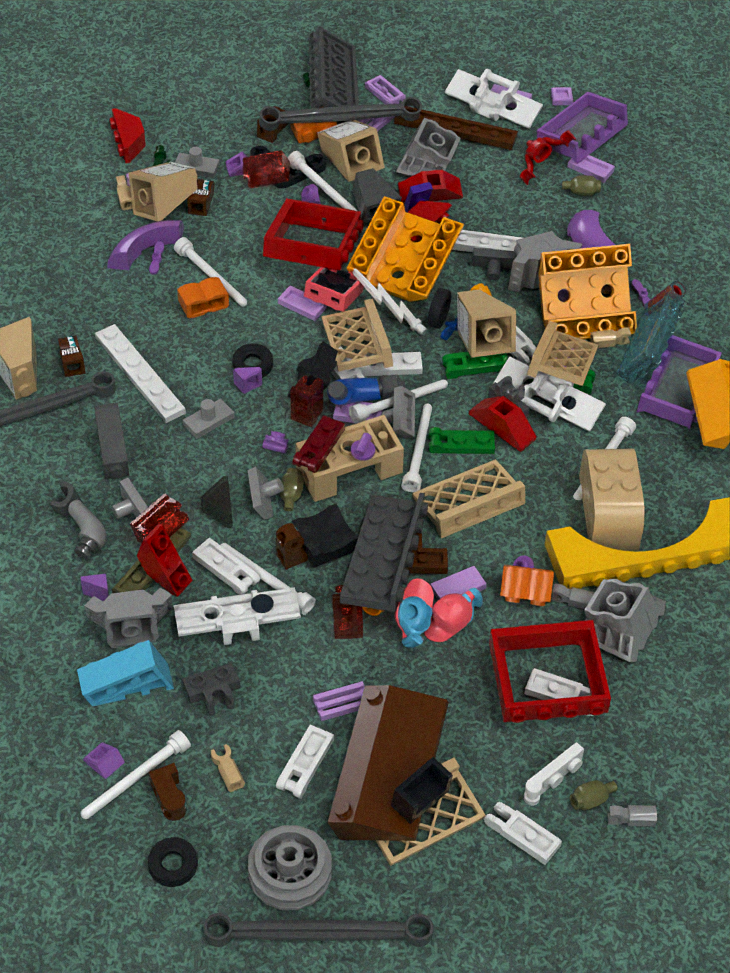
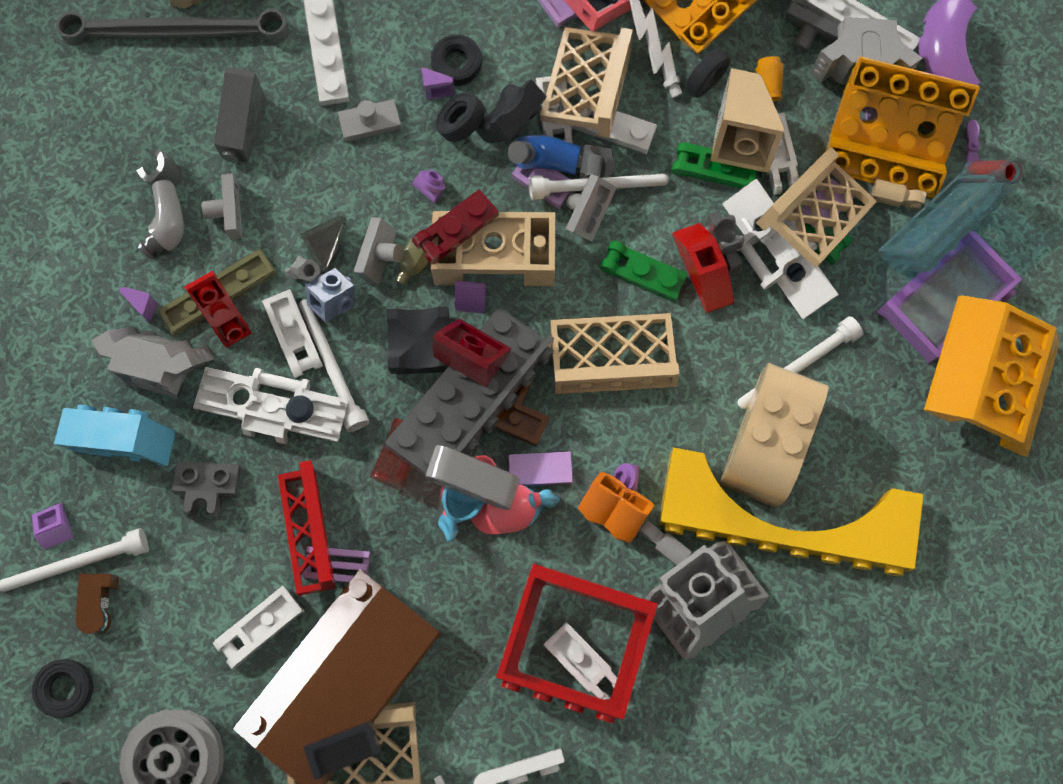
camera: 25 degrees right, 25 degrees up
clear red hinge [130,493,190,543] -> none
tan bar [211,744,245,792] -> none
reddish brown leg [276,523,308,570] -> none
clear red hinge [290,376,323,427] -> none
medium lavender plate [351,433,375,460] -> none
white piece [401,403,432,492] -> none
blue piece [440,317,458,340] -> none
none -> red fence [278,460,336,596]
none -> light grey bar [285,256,320,282]
none -> sand blue brick [305,268,355,323]
none -> light grey beam [425,445,520,510]
none -> dark red slope [433,319,512,387]
none -> black tyre [435,92,485,142]
none -> medium lavender slope [455,281,487,314]

